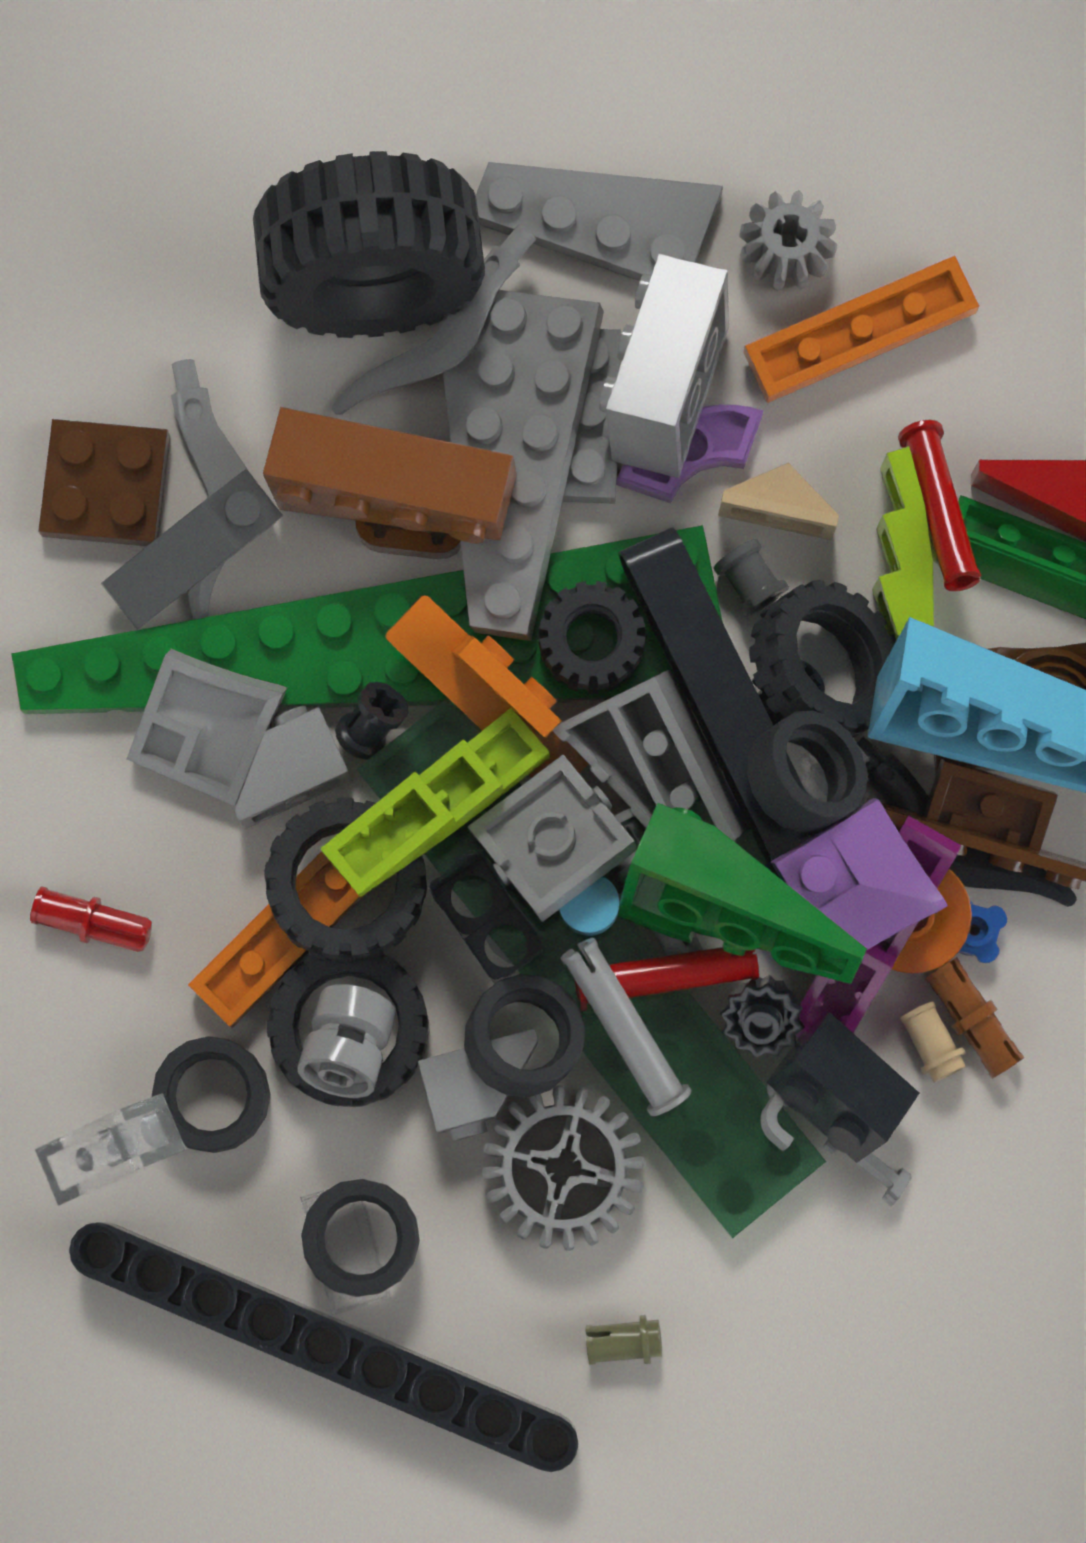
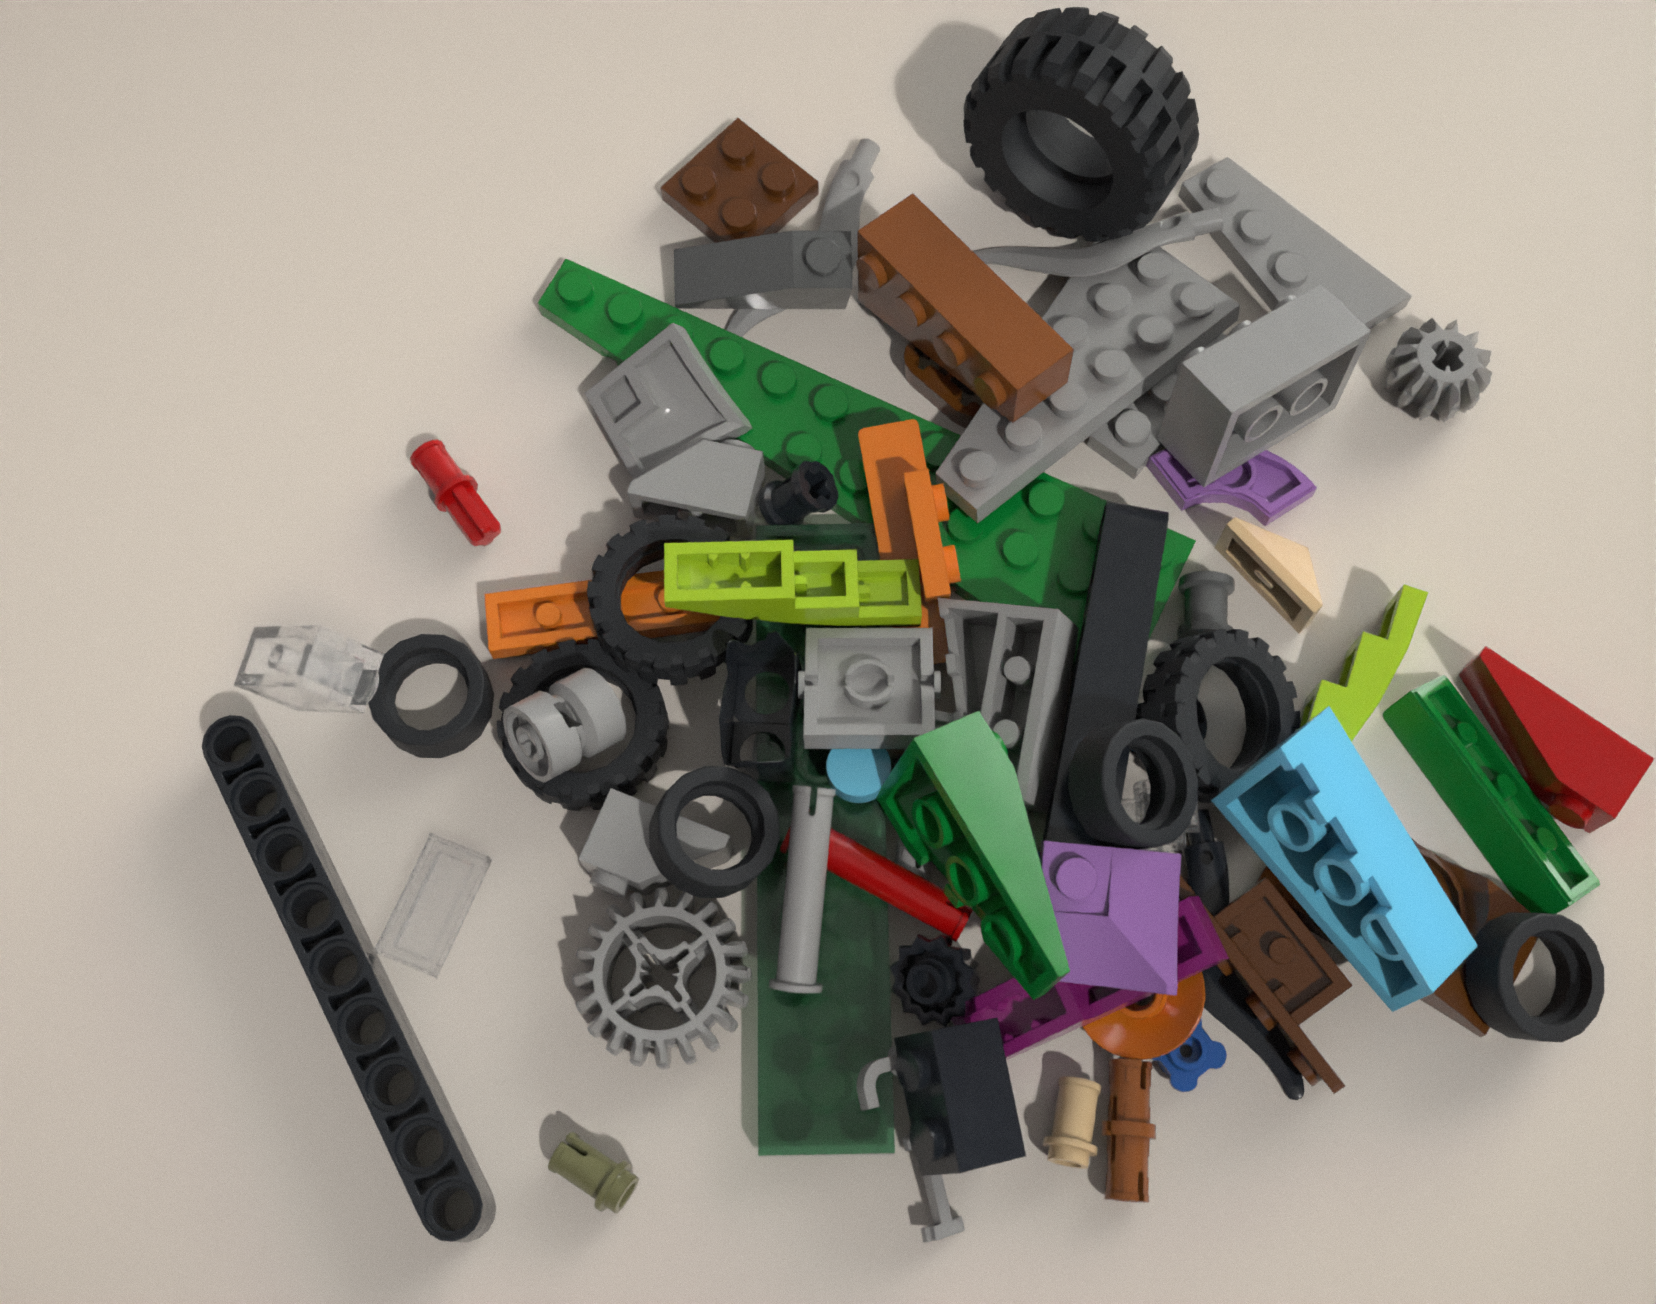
camera: 40 degrees right, 10 degrees down
black tyre [301,1179,420,1297] -> none
black tyre [539,581,646,694] -> none
orange plate [743,255,979,403] -> none
red pin [898,420,981,592] -> none

